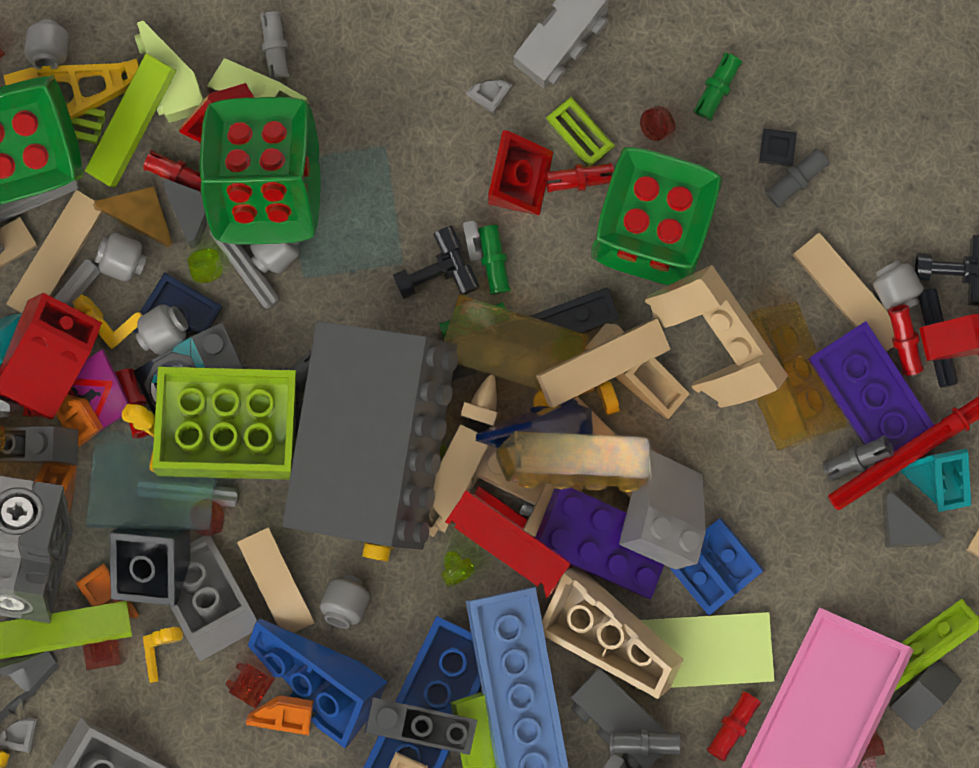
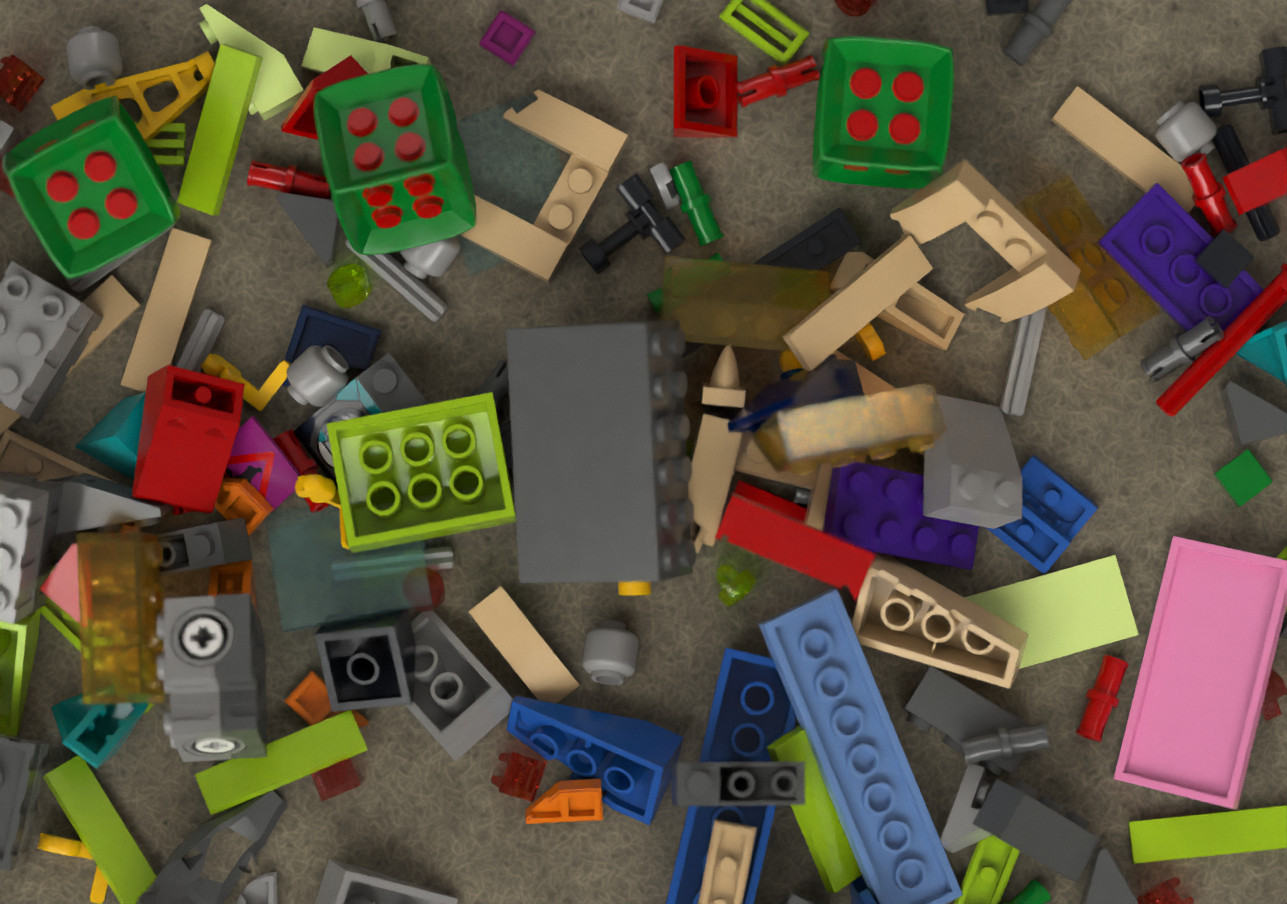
camera: 15 degrees left, 5 degrees up
pearl gold tile [93,186,173,248] -> none
light grey head [94,233,147,282] -> none
yellow piece [143,627,184,683] -> none
none -> tan wedge [460,90,629,284]
none -> magenta tile [479,10,536,67]
none -> light grey axle [1000,306,1047,416]
none -> black tile [1193,229,1254,289]
none -> green tile [1213,449,1273,507]

